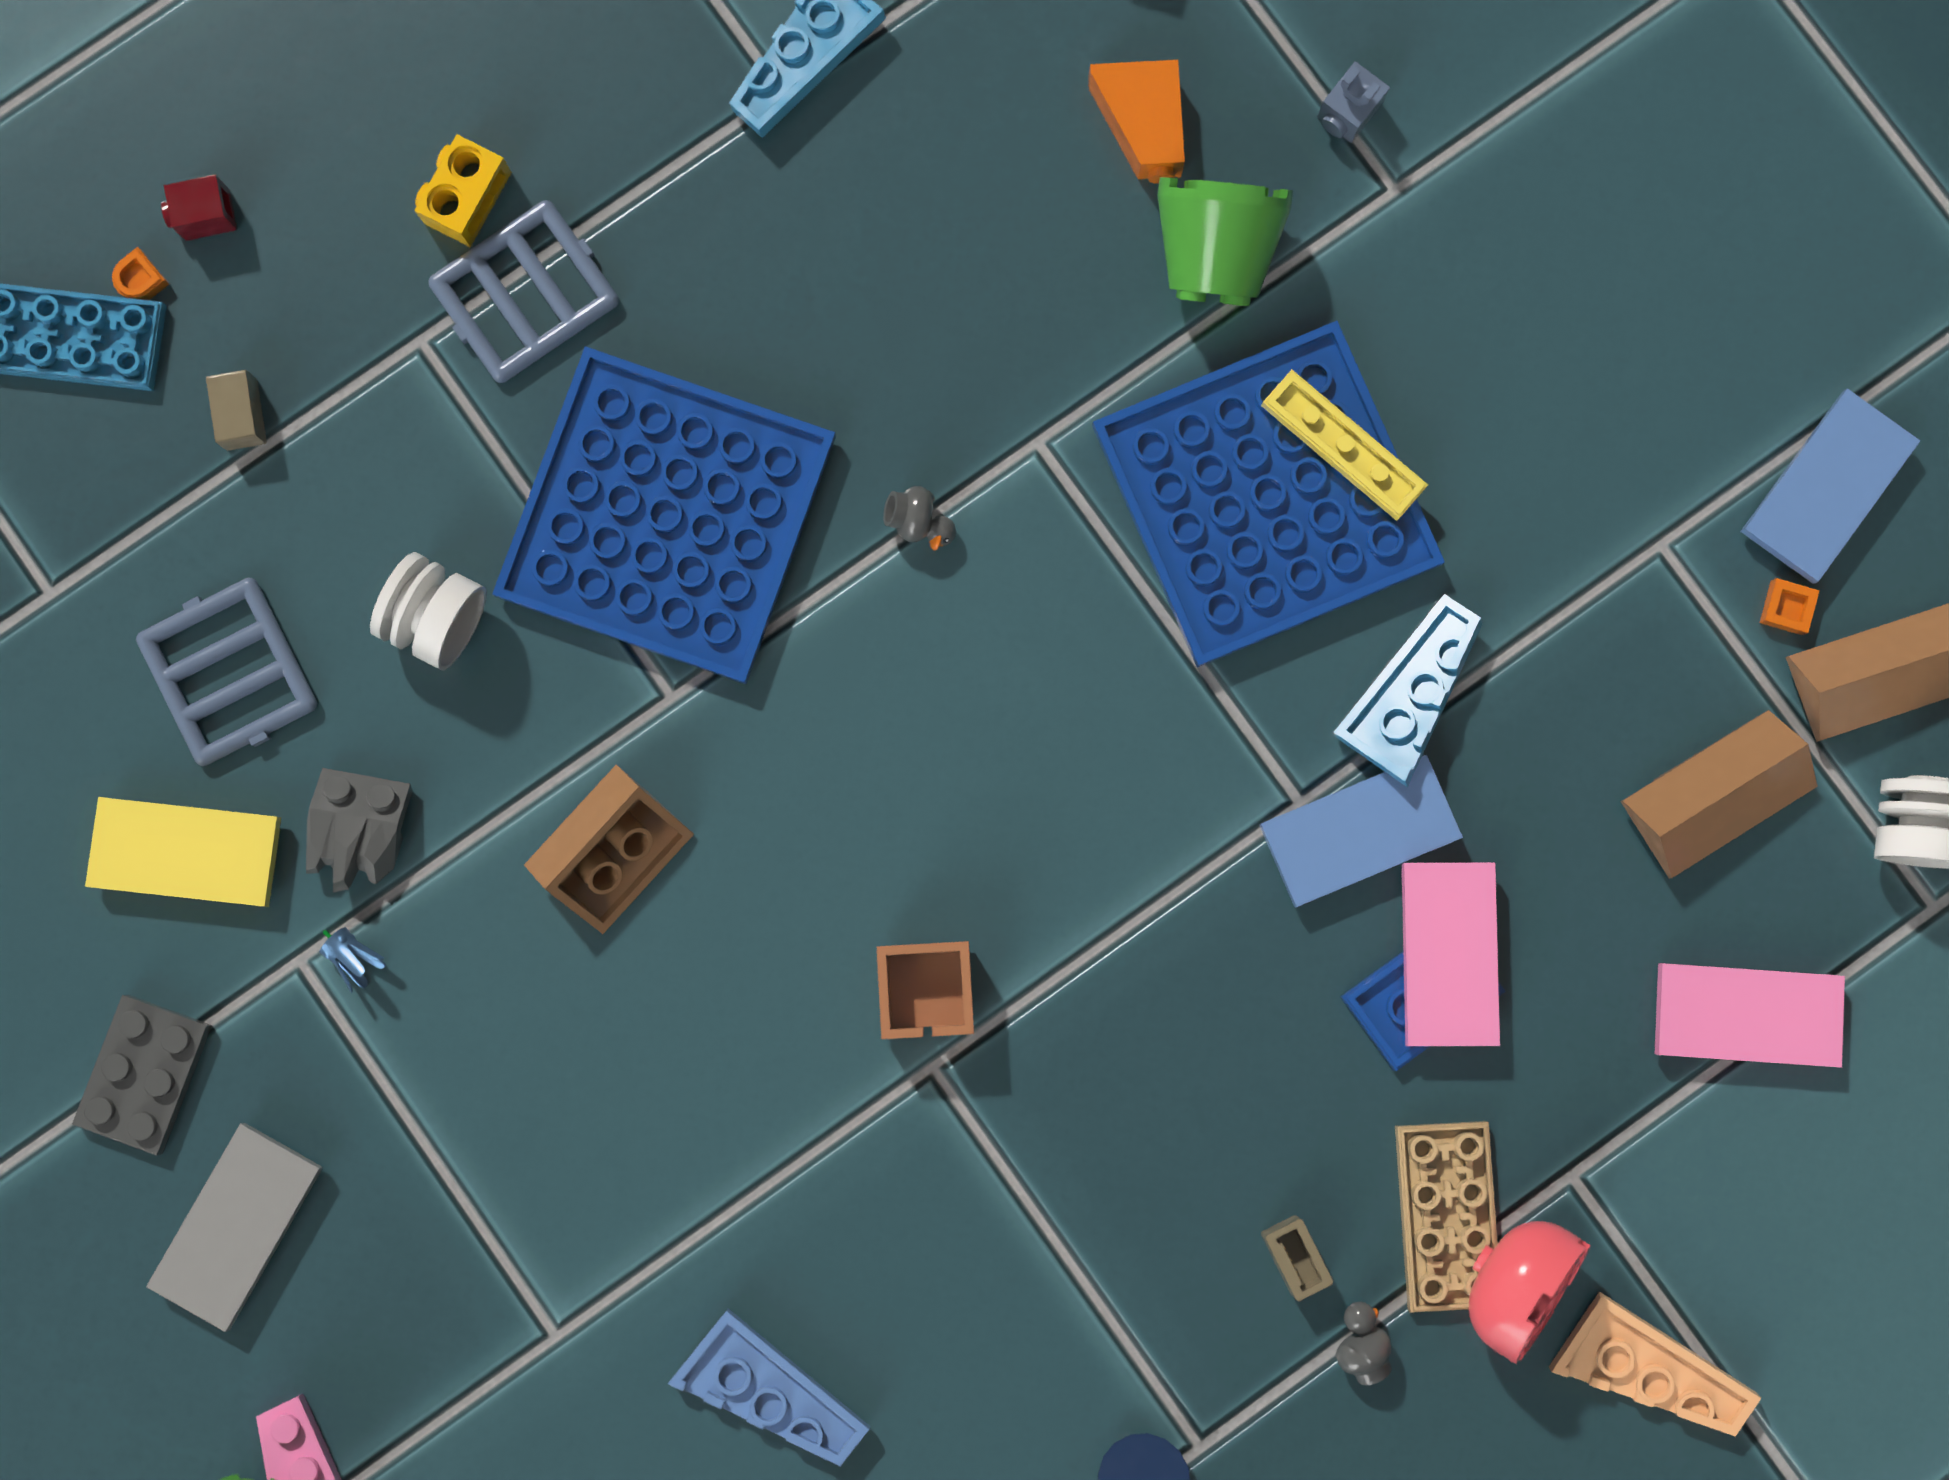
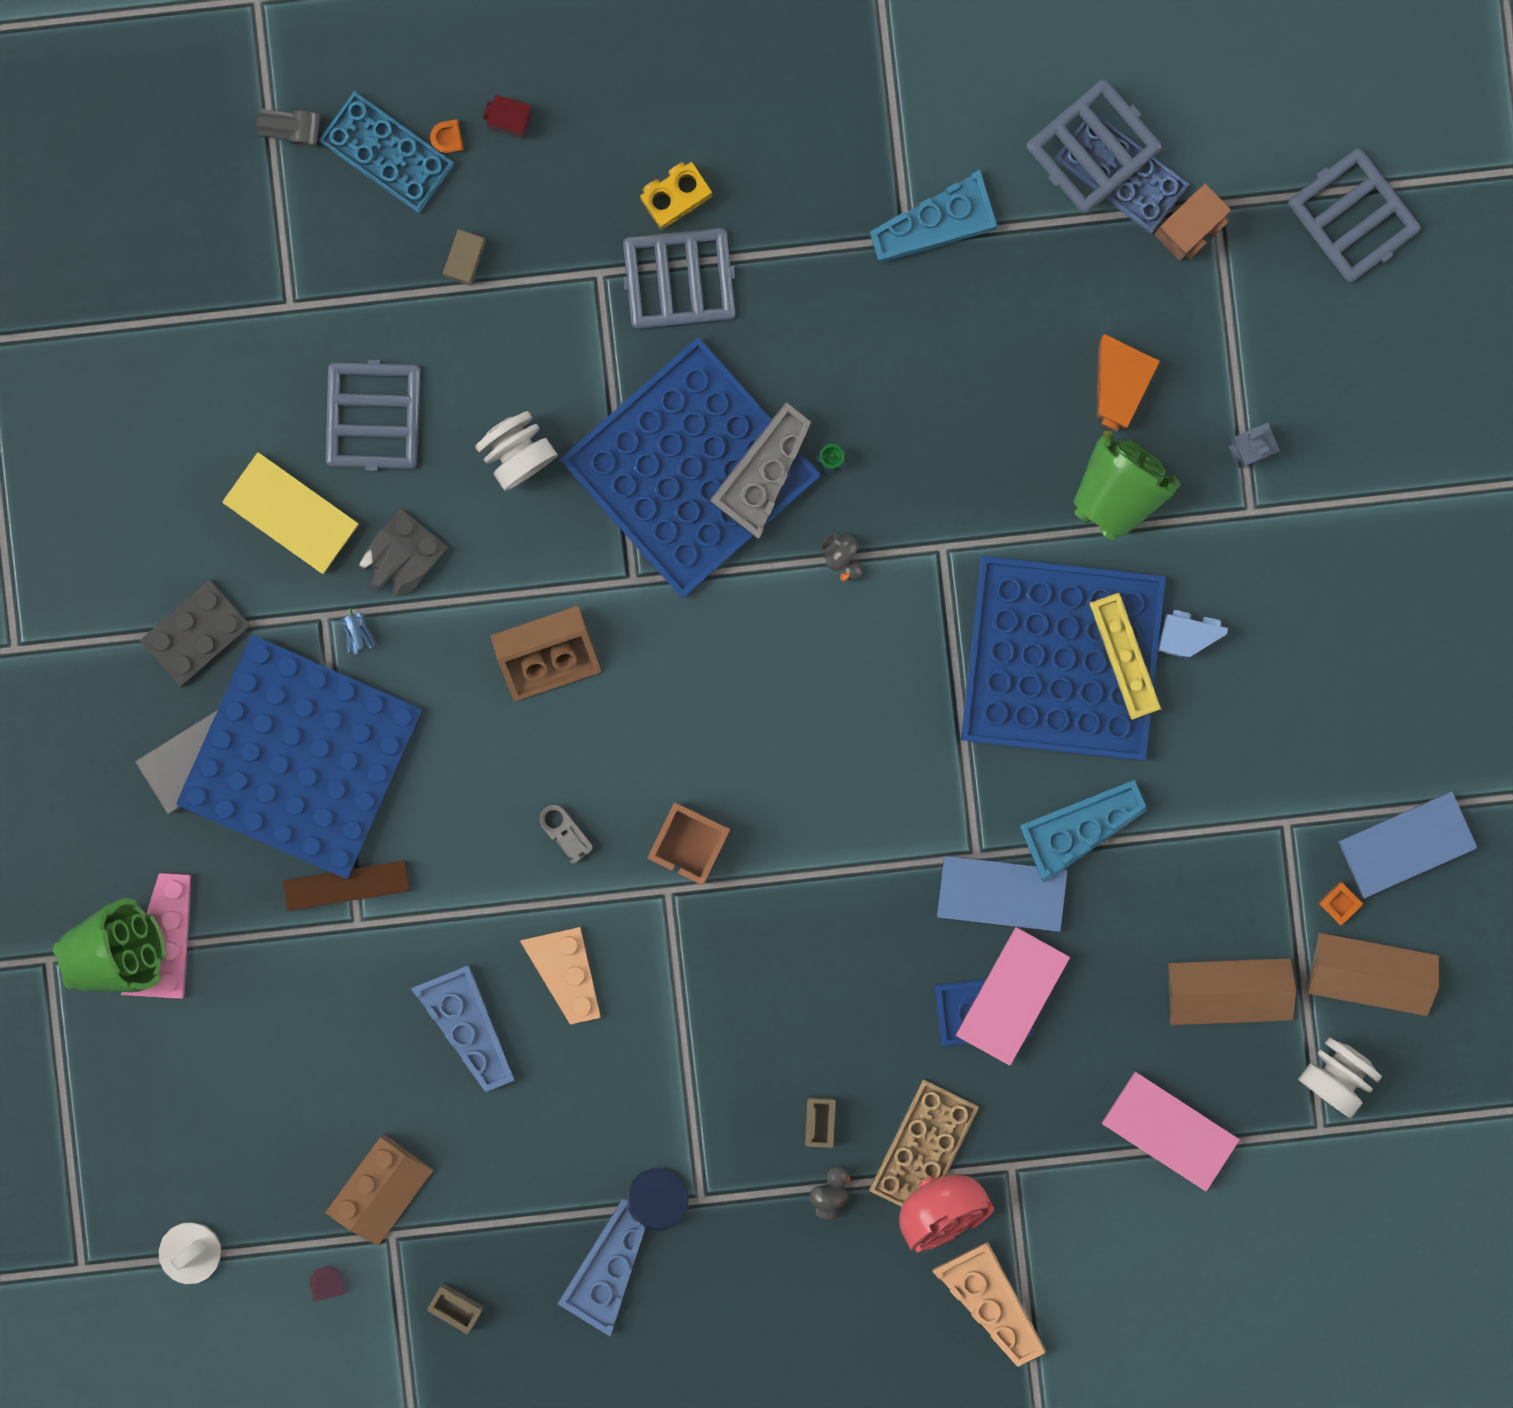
camera: 30 degrees right, 5 degrees up
none -> blue plate [176,635,422,879]
none -> reddish brown tile [283,860,410,911]
none -> light nougat wing [520,927,601,1024]
none -> light grey piece [540,805,593,863]
none -> light grey wing [709,403,811,539]
none -> green piece [815,443,846,475]
none -> light blue slope [1158,610,1228,658]

